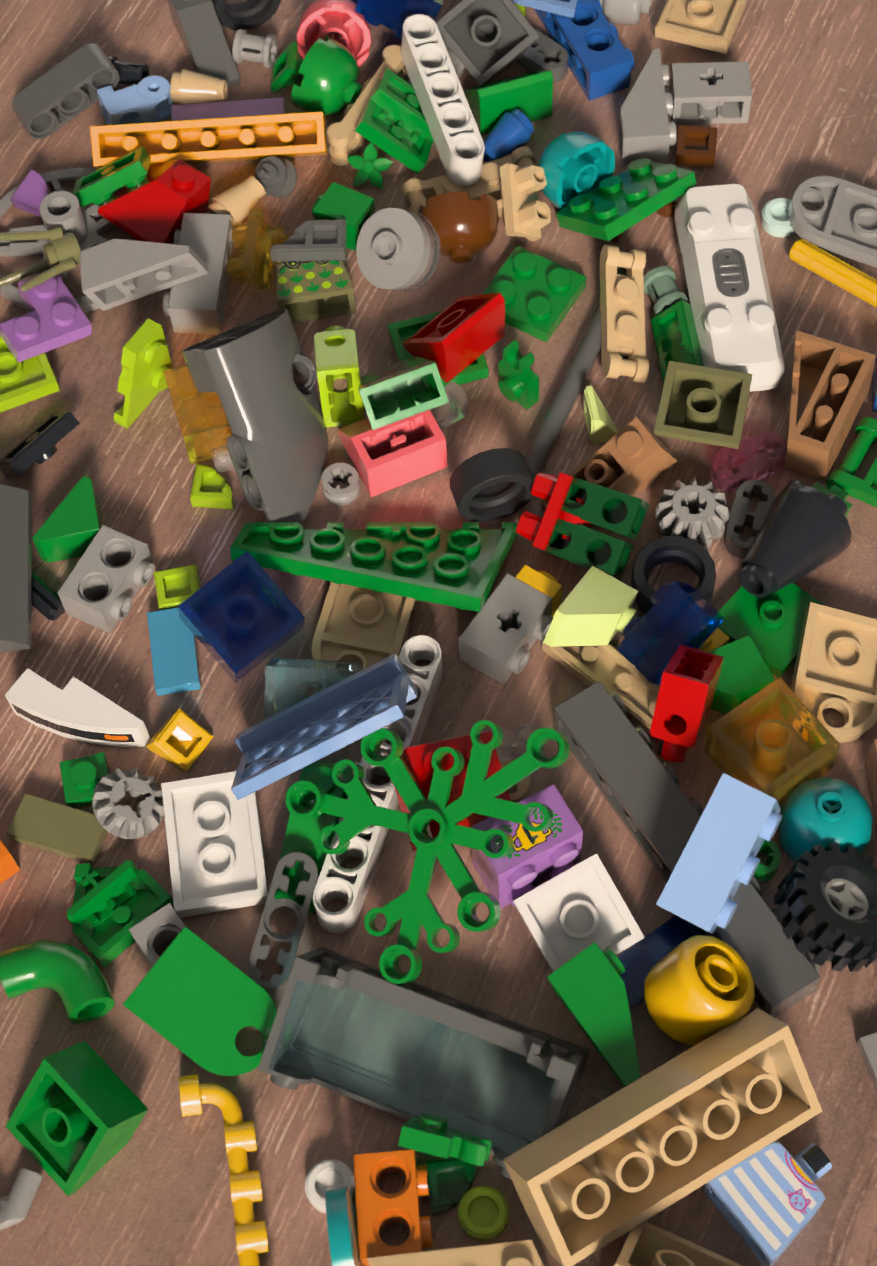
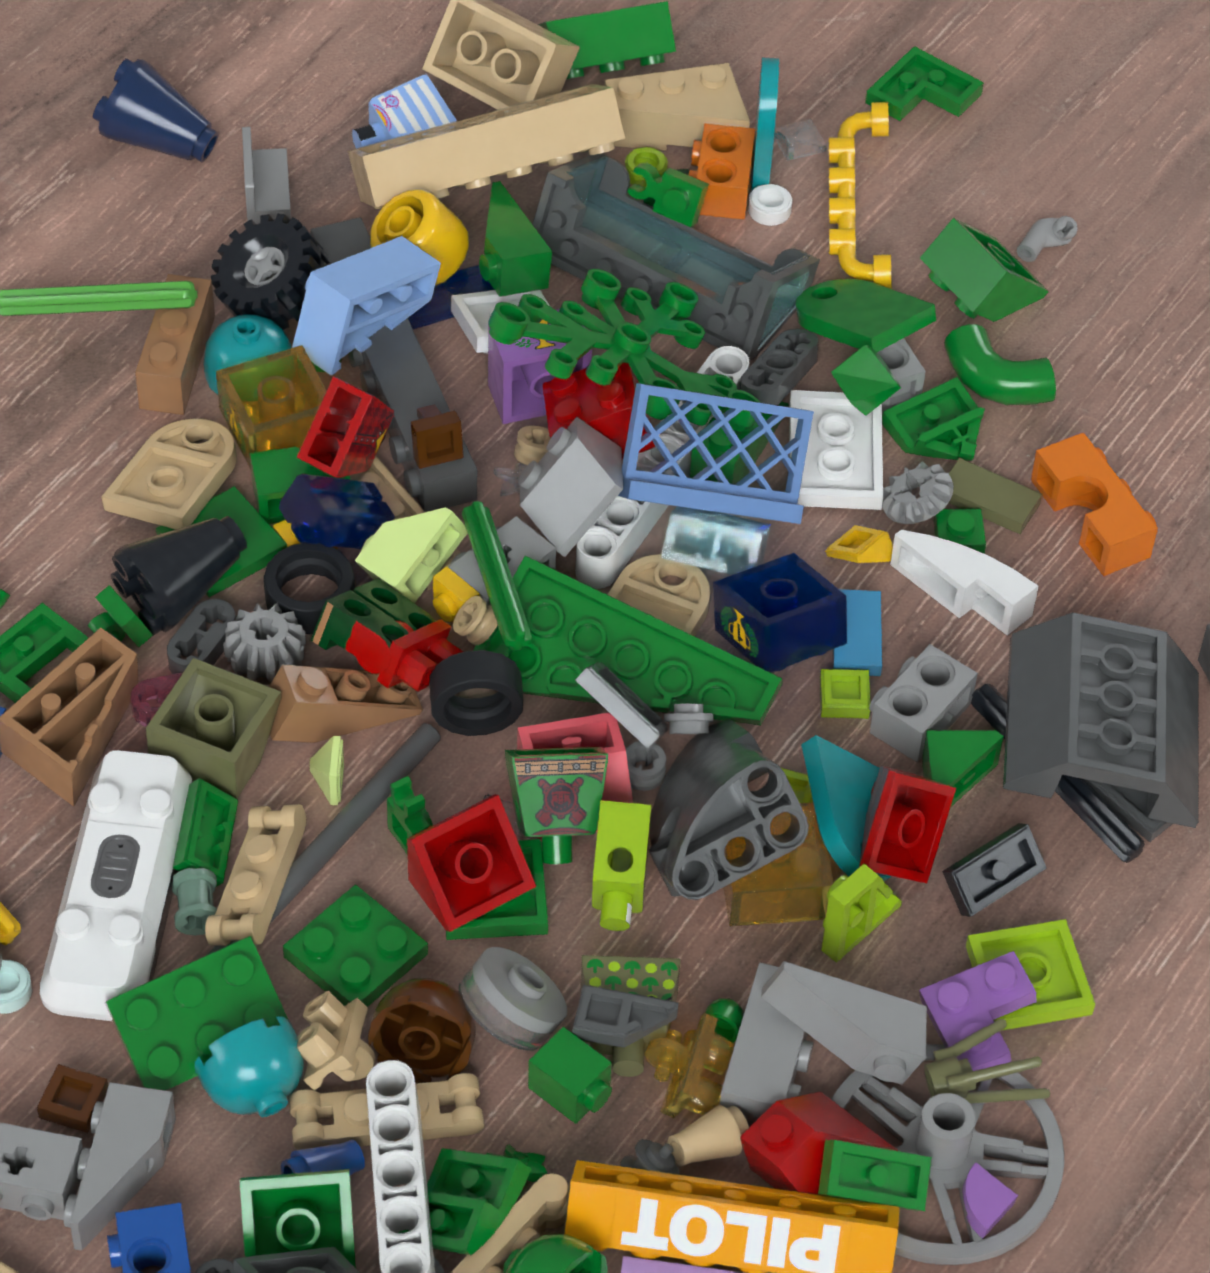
camera: 175 degrees left, 10 degrees down
none -> reddish brown tile [411,404,464,469]
none -> tan bush [453,596,498,645]
none -> green axle [462,501,532,651]
none -> light grey slope [518,417,623,557]
none -> tile [575,662,669,749]
none -> light grey plate [664,704,713,734]
none -> green hinge [700,998,744,1044]
none -> teal tile [801,735,892,881]
none -> green slope [831,345,901,416]
none -> red slope [859,765,956,884]

